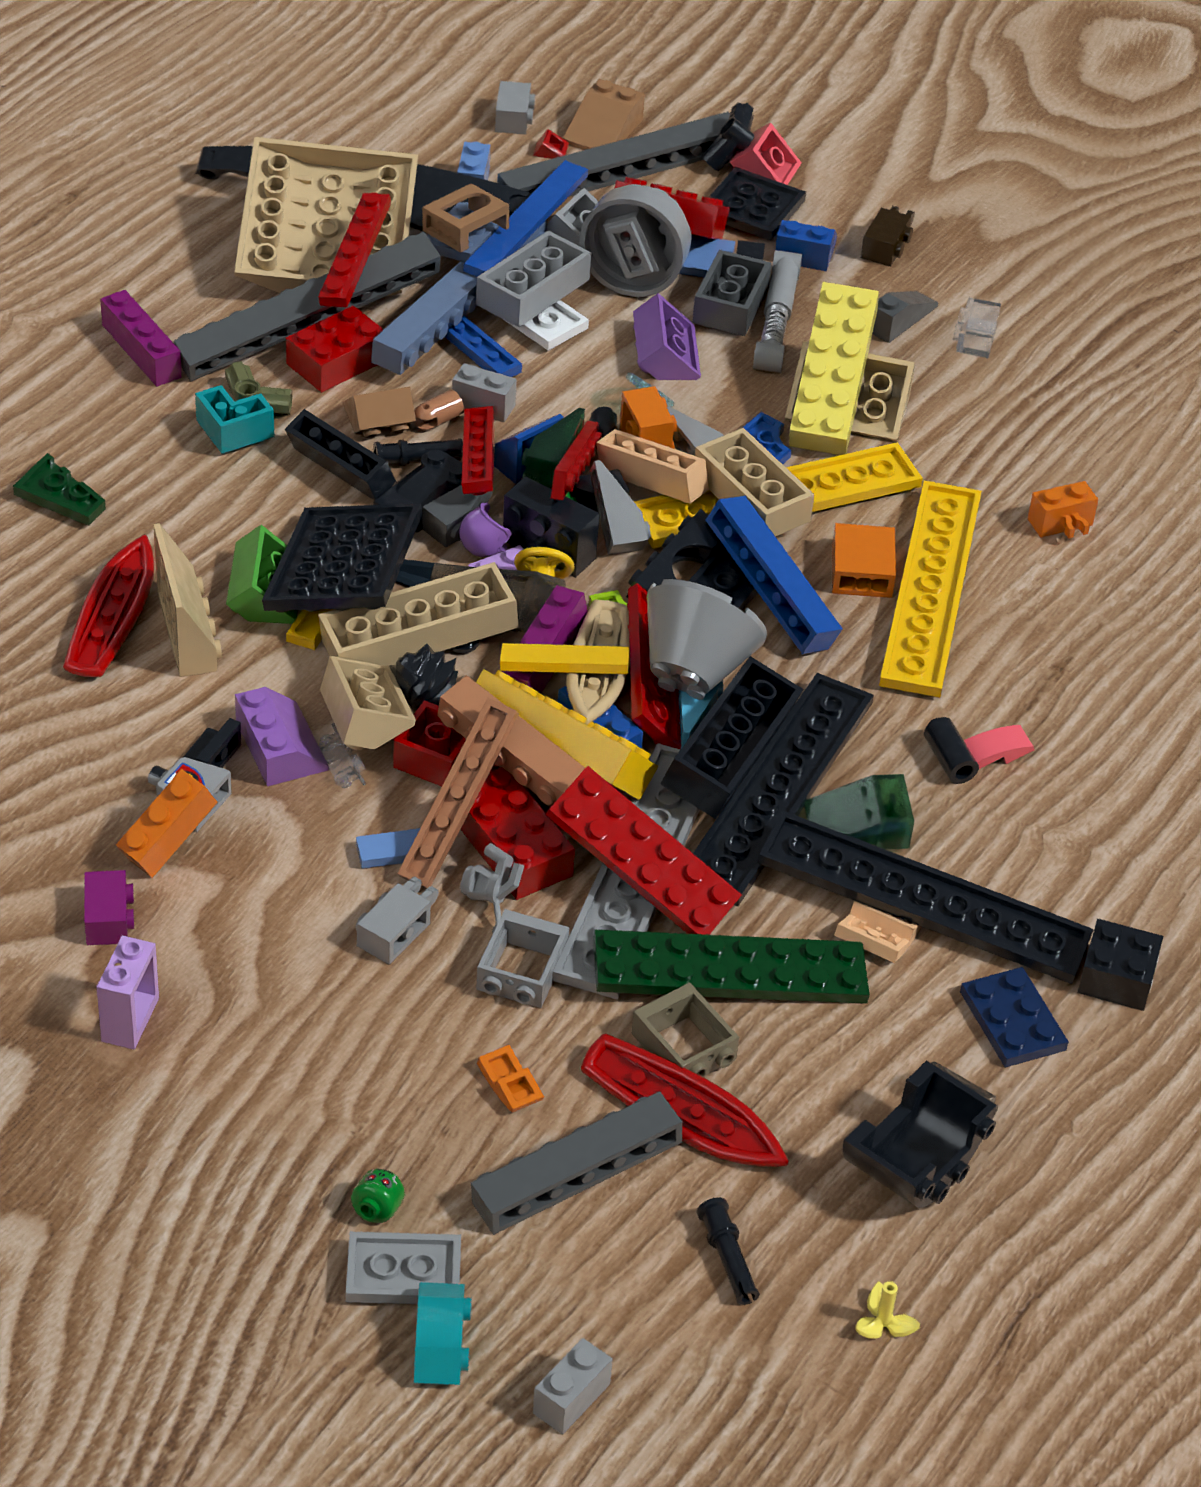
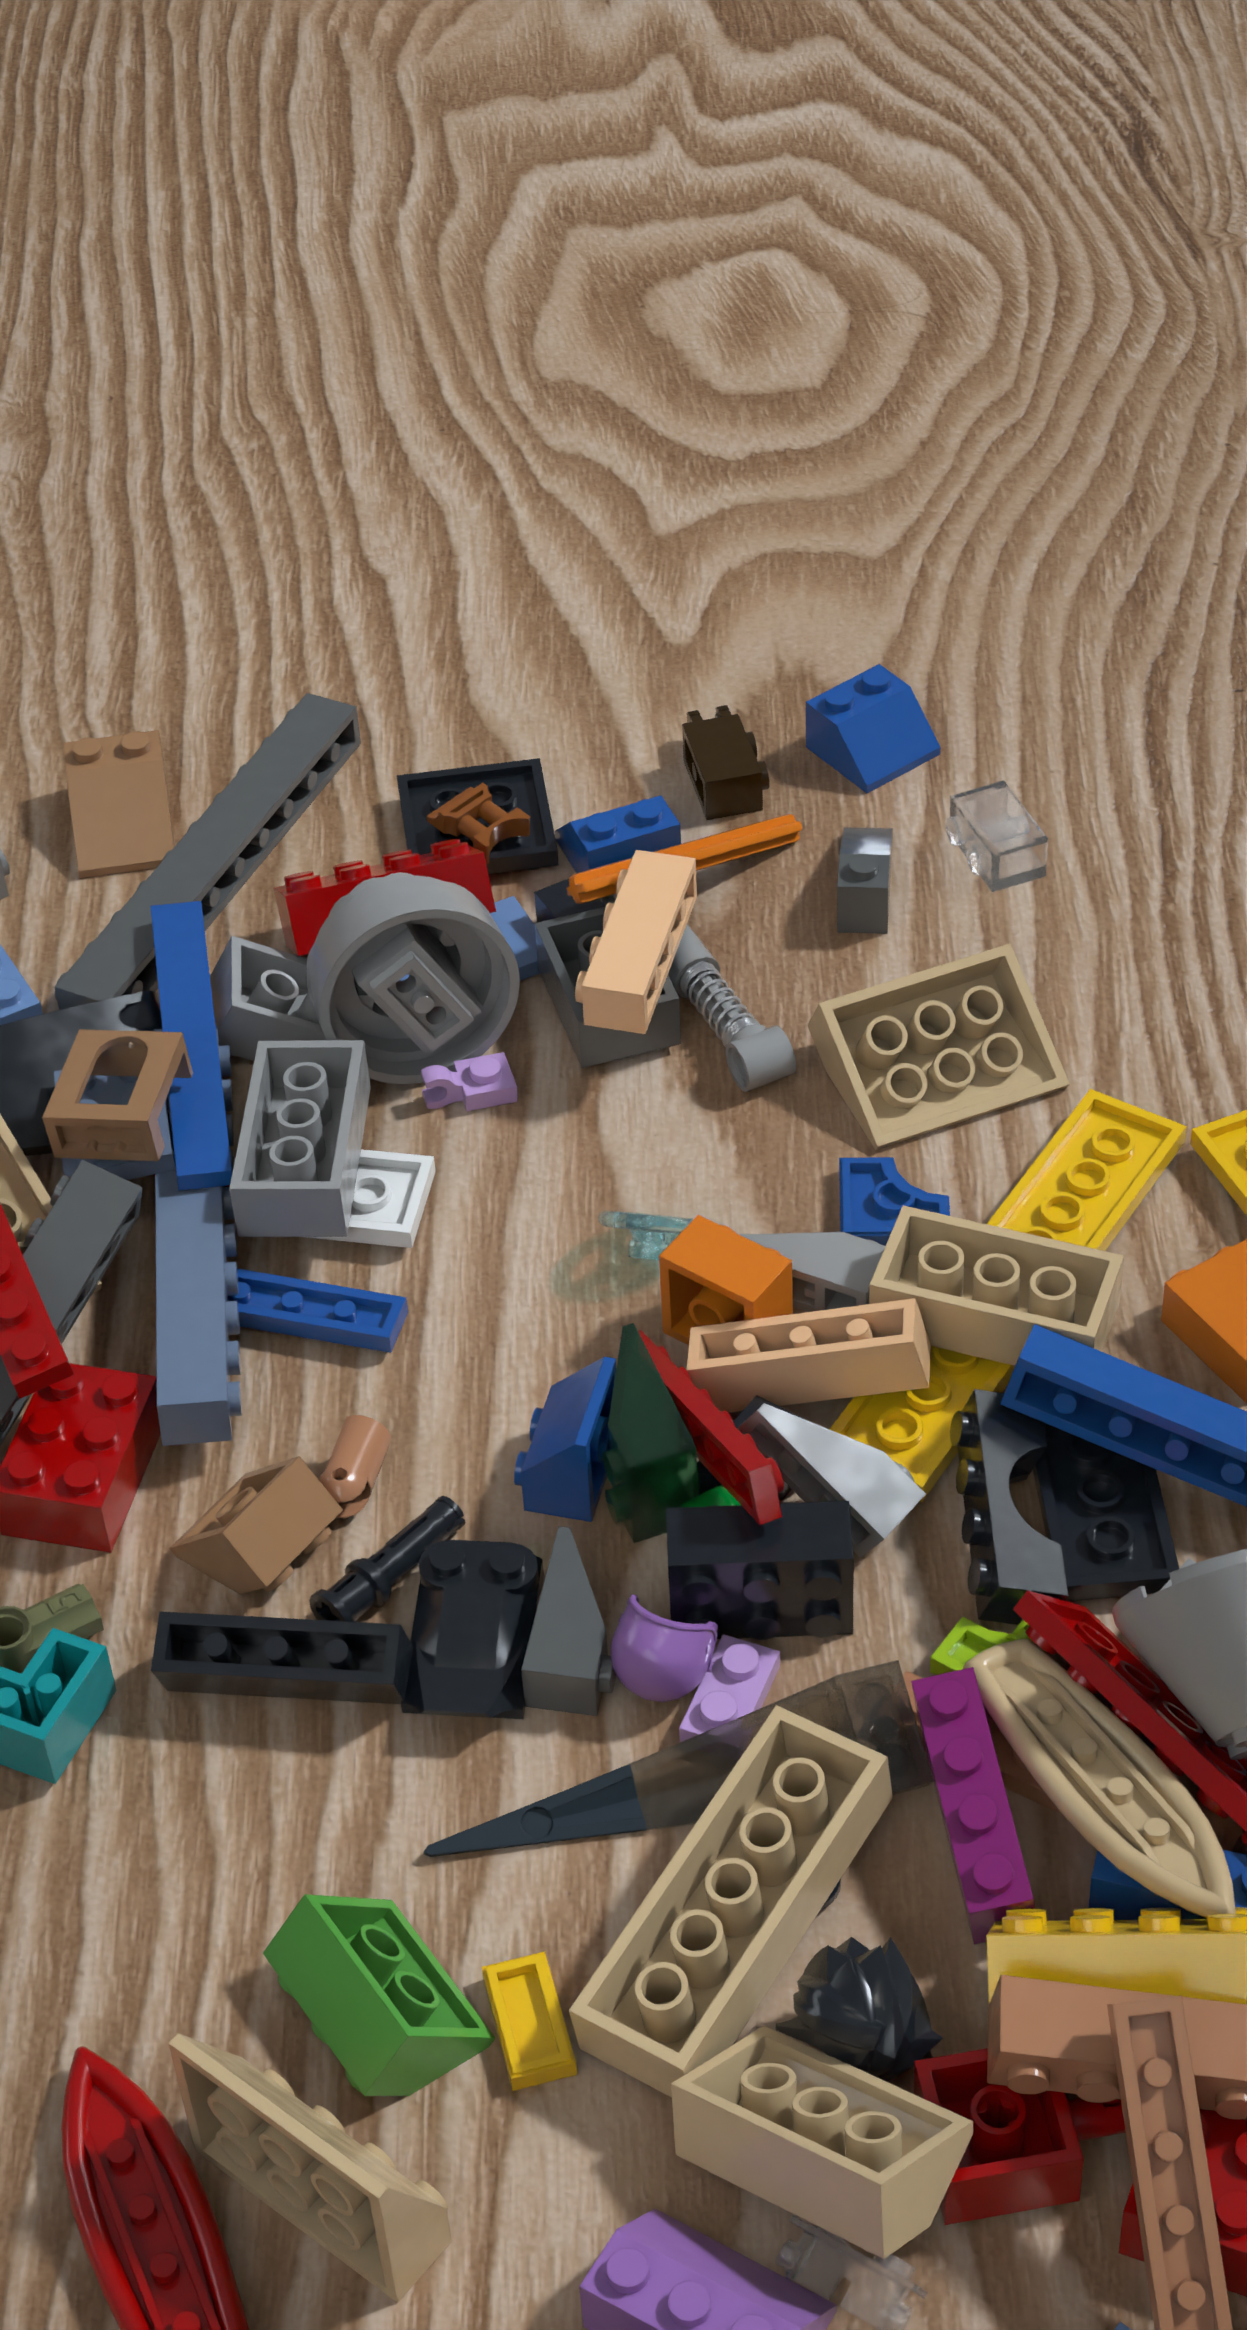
camera: 30 degrees left, 0 degrees up
black plate [262,503,423,613] -> none
light grey brick [452,363,517,422] -> none
red plate [462,406,494,496] -> none
yellow tile [500,643,630,674] -> none
yellow piece [514,547,574,587] -> none
red slope [533,129,569,159] -> none
black cone [589,407,618,438] -> none
medium lavender slope [633,293,701,380] -> none
black piece [702,102,754,172] -> none
coral slope [730,123,802,185] -> none
light yellow brick [789,282,879,455] -> none
none -> lavender plate [421,1052,517,1111]
none -> dark orange piece [427,783,530,864]
none -> orange axle [566,814,803,904]
none -> light nougat brick [575,850,697,1034]
none -> blue slope [806,664,941,793]

